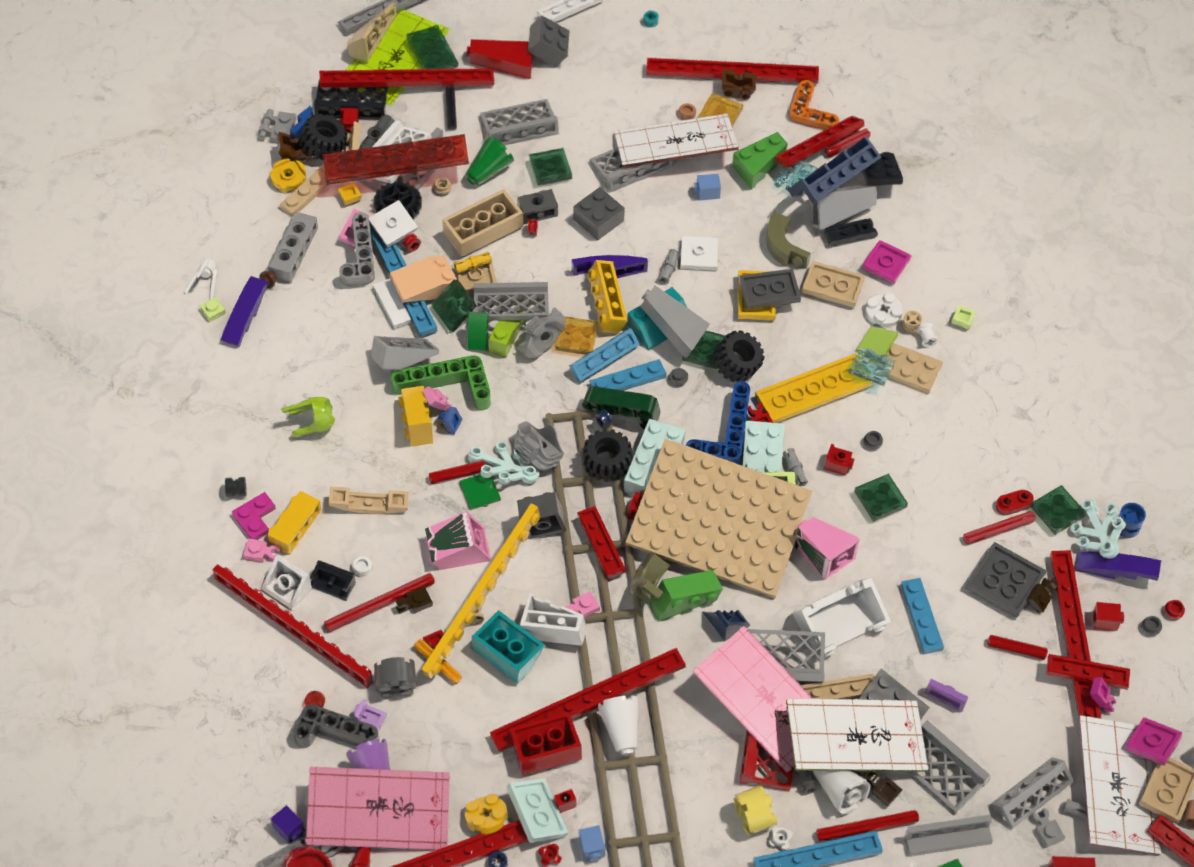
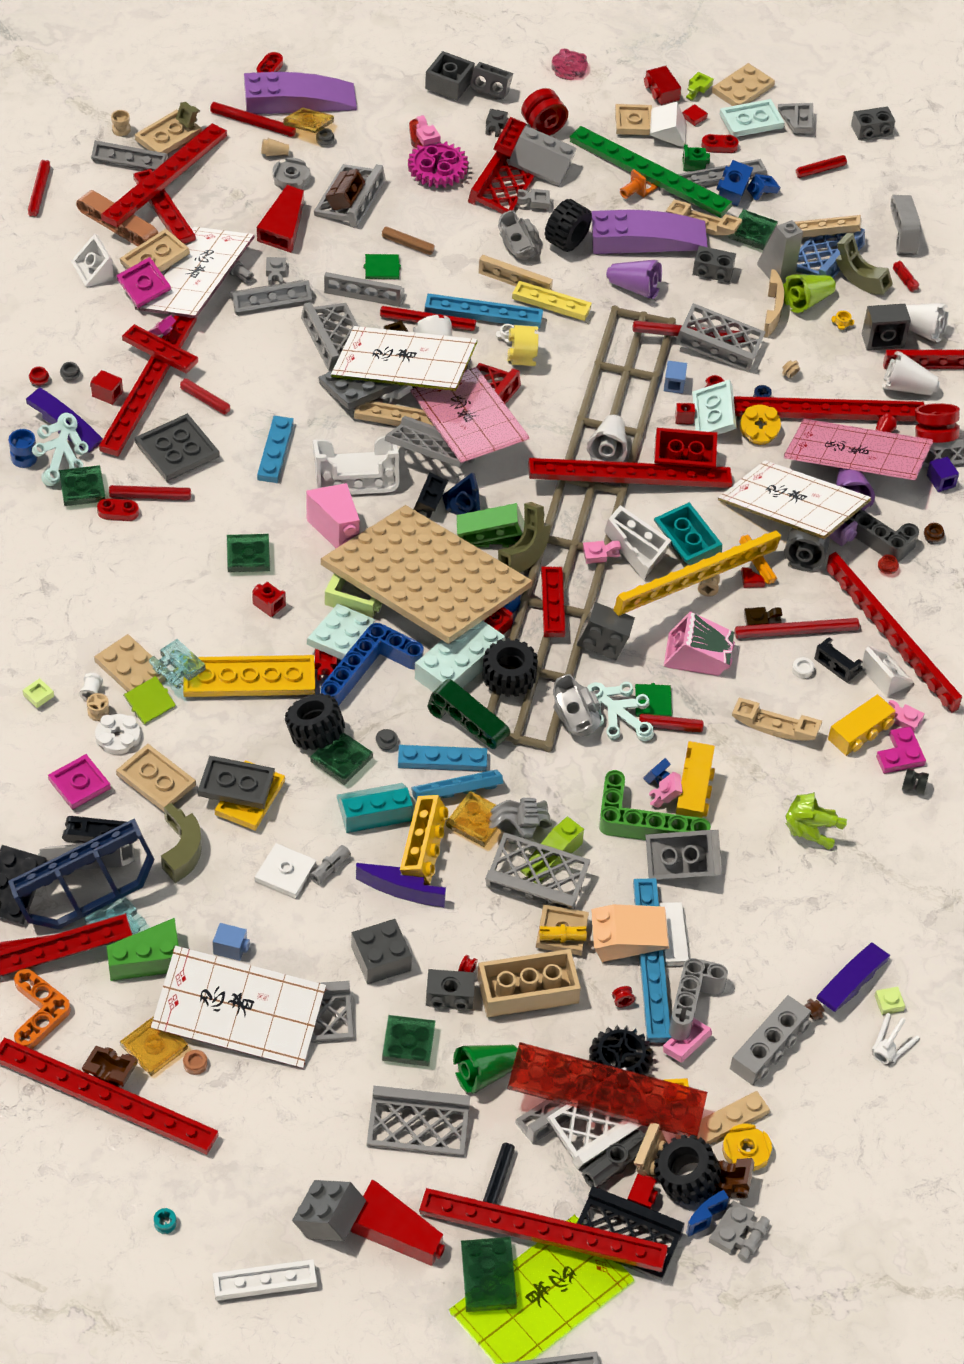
camera: 160 degrees left, 5 degrees down
tan wedge [347,3,396,62] -> none
white plate [369,200,419,248] -> none
clear green plate [431,279,477,332] -> none
green slope [468,312,489,351] -> none
dark blue bush [595,409,613,429] -> none
light grey slope [640,285,710,358] -> none
light grey pin [783,448,808,487] -> none
dark grey plate [864,431,883,449] -> none
medium lavender plate [925,679,968,711] -> none
dark brown plate [1027,578,1058,613] -> none
none -> black hinge [413,472,449,518]
none -> white piece [718,460,871,539]
none -> reddish brown plate [924,523,945,542]

